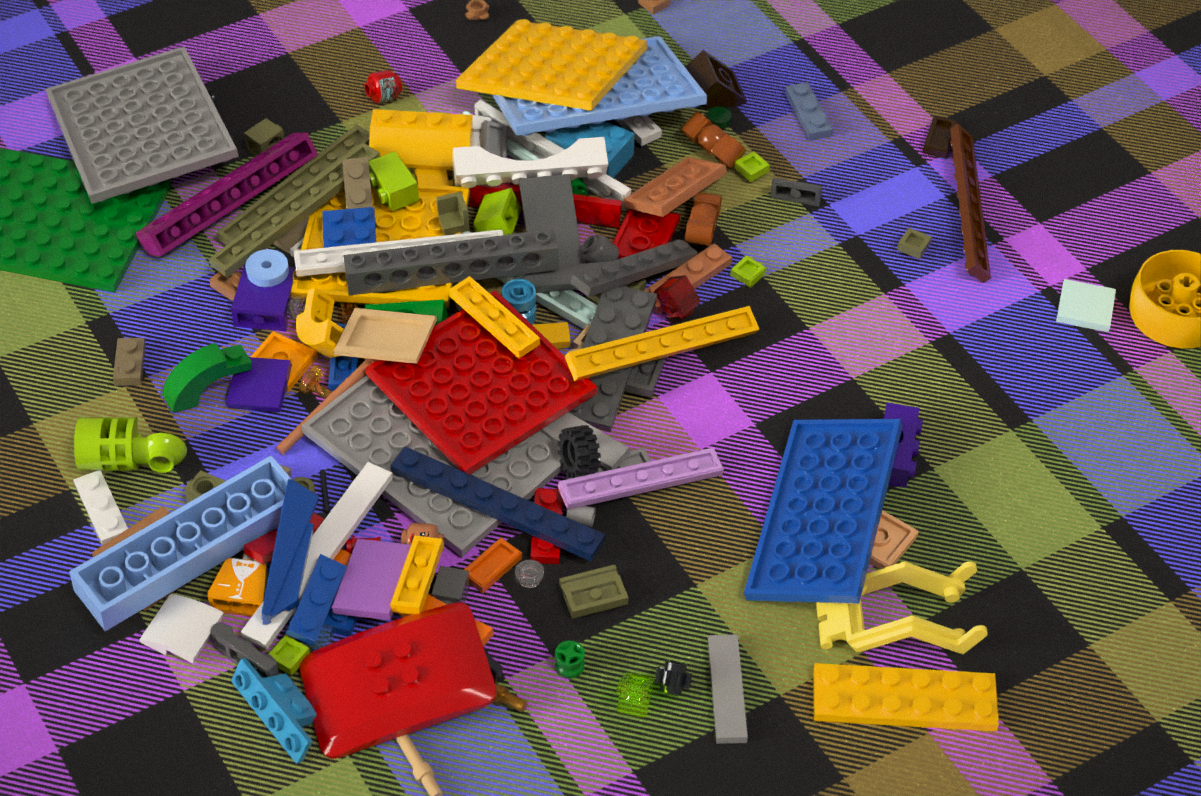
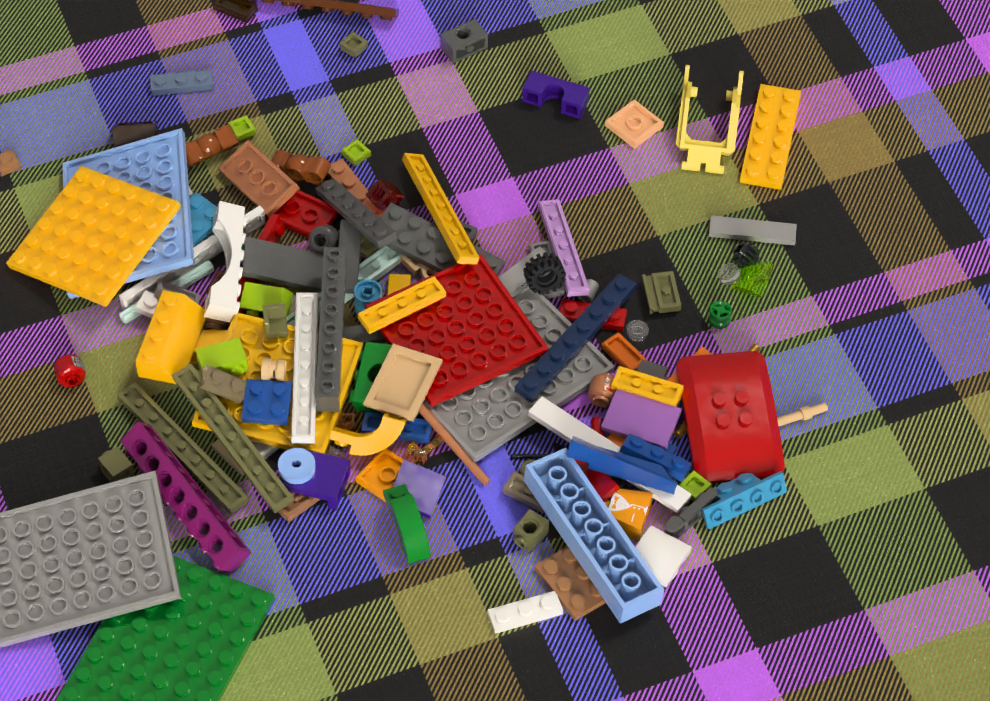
camera: 80 degrees left, 5 degrees up
lime cylinder [74,417,187,473] -> none
dark tan plate [113,338,146,386] -> none
blue plate [744,419,903,603] -> none
dark grey slope [770,178,823,207] -> none
none -> tan wheel [261,358,286,382]
none -> dark grey brick [440,19,488,64]
none -> clear tile [718,263,741,285]

